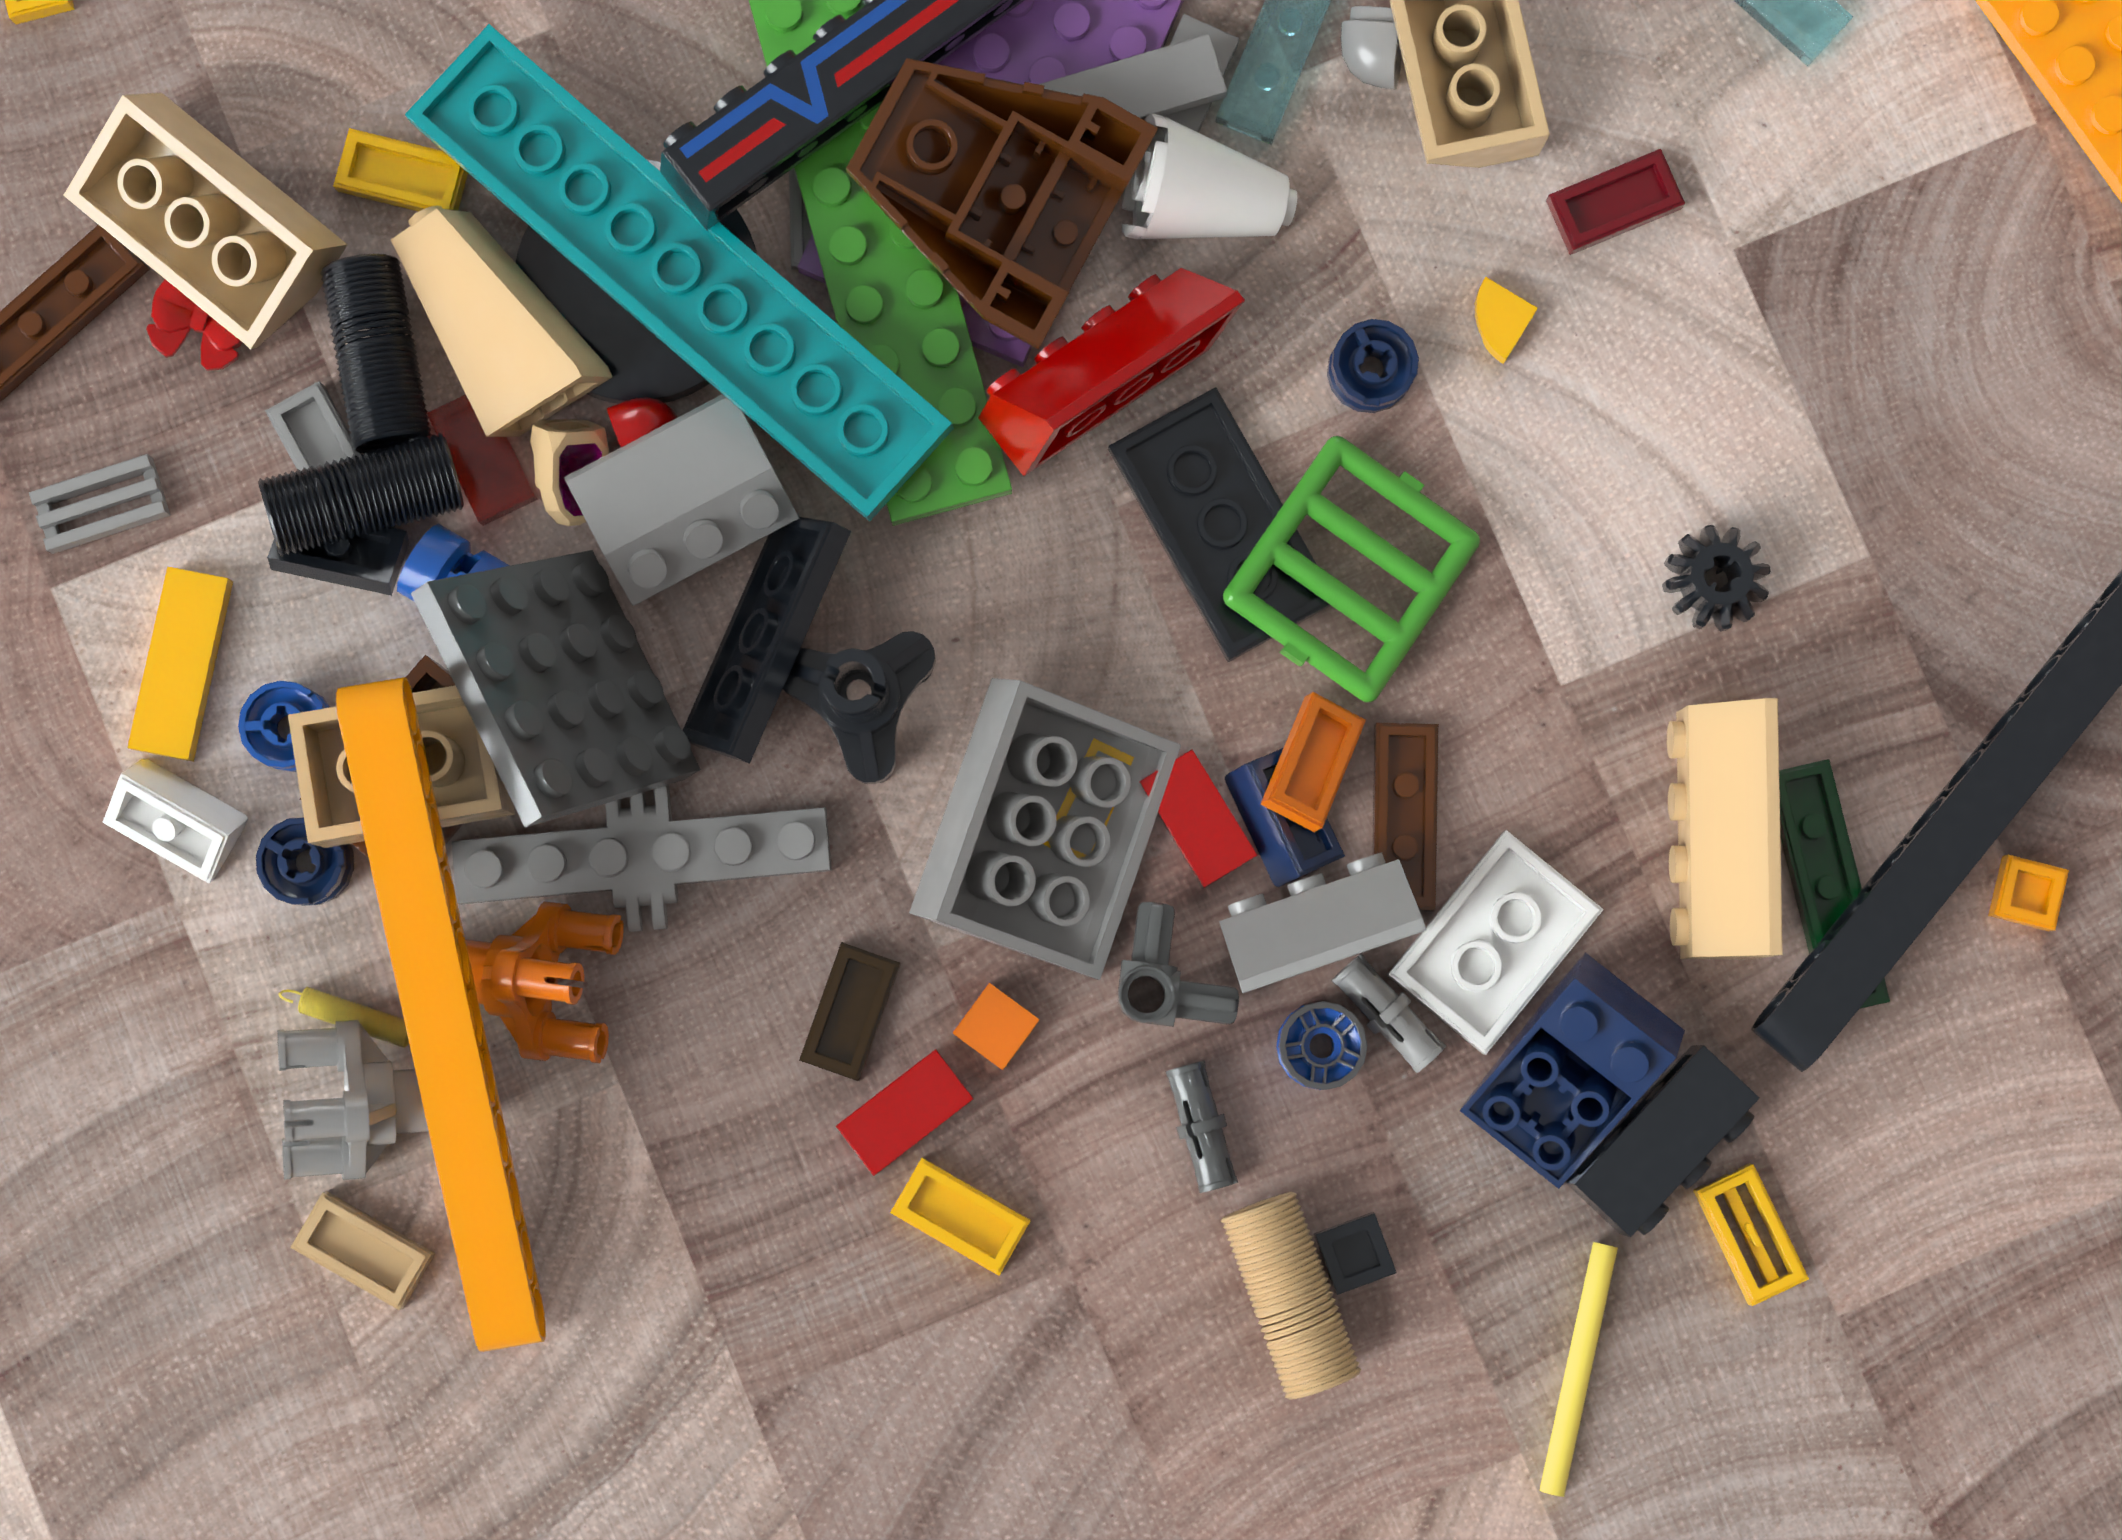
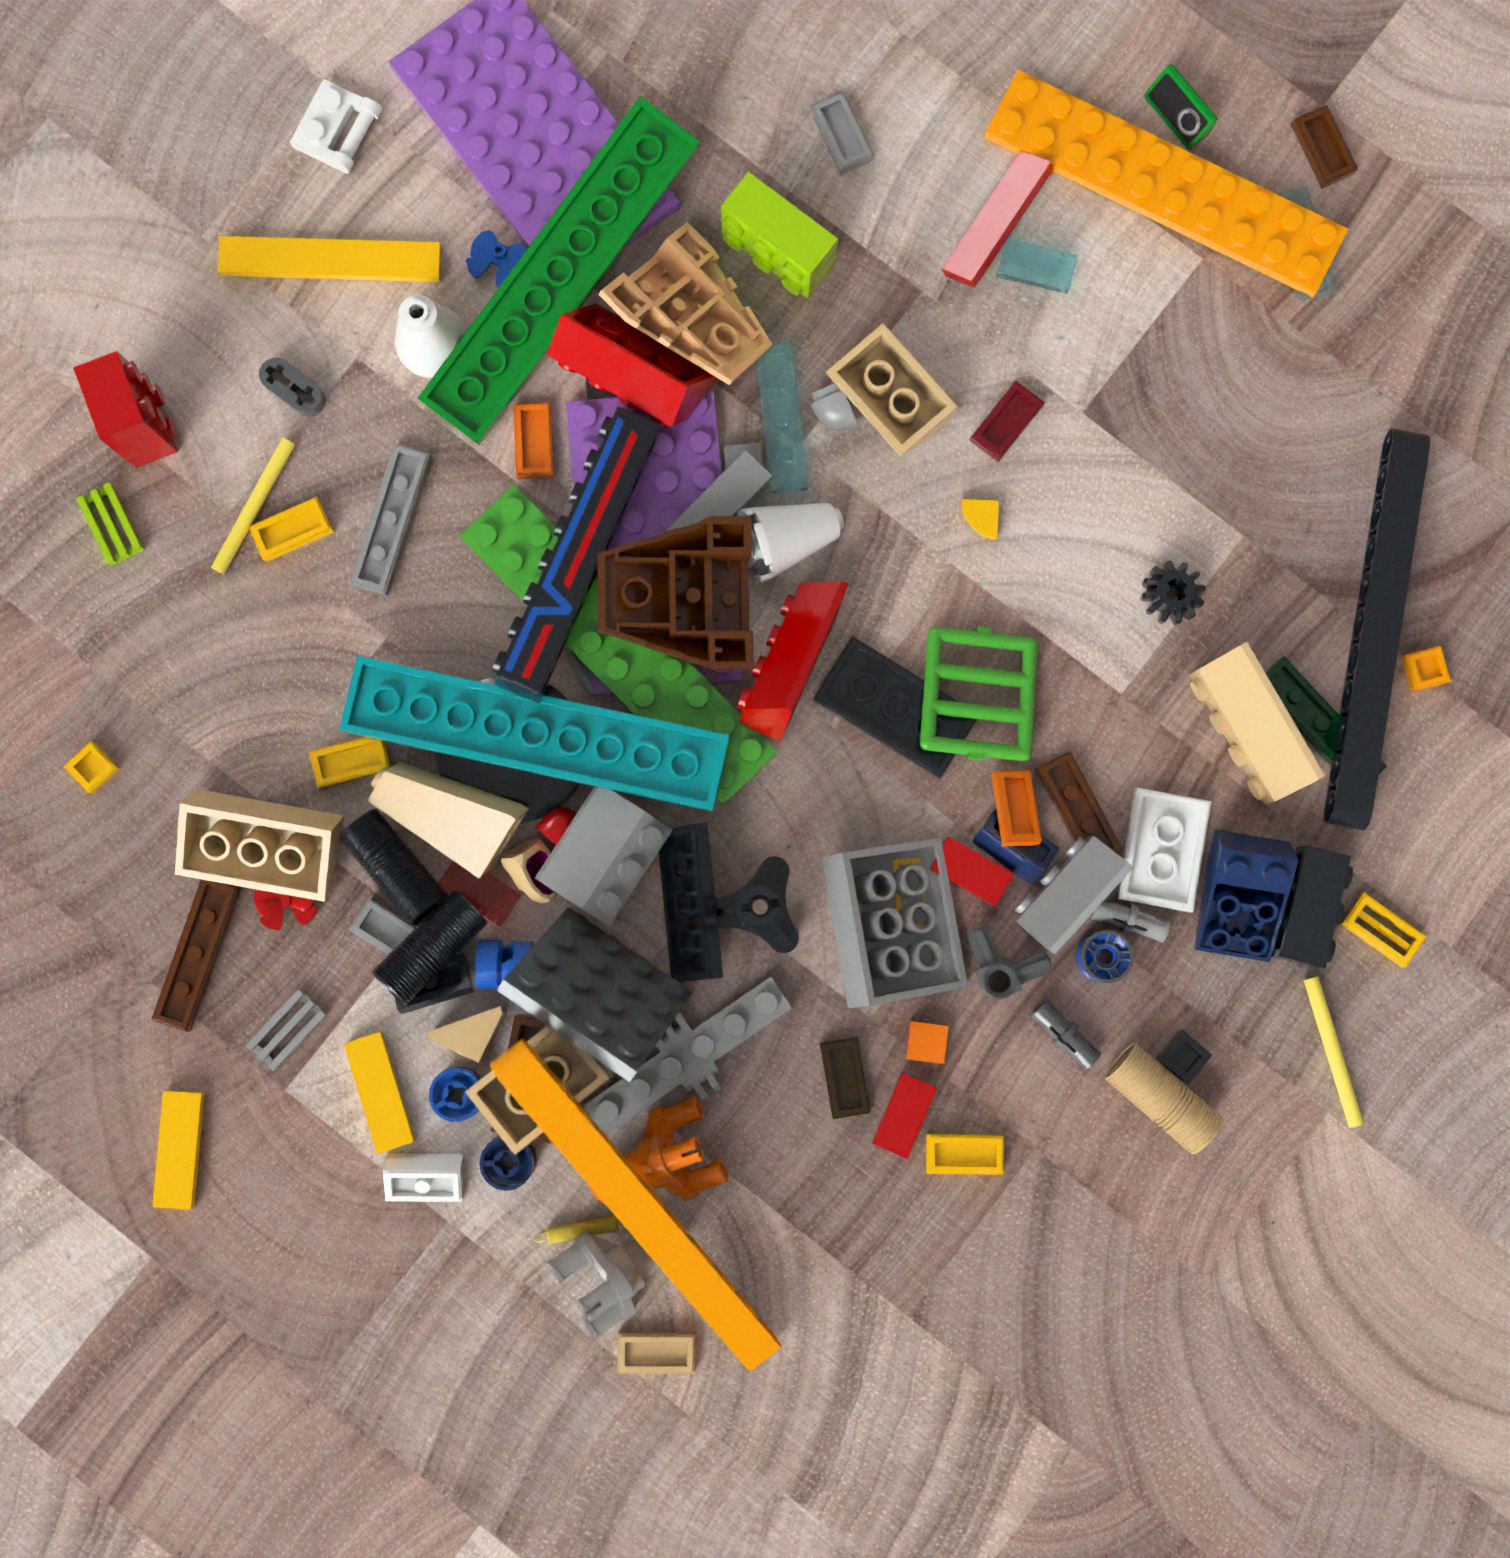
camera: 30 degrees left, 0 degrees up
dark blue wheel [1327,319,1419,413] -> none
none -> tan slope [427,1005,507,1063]

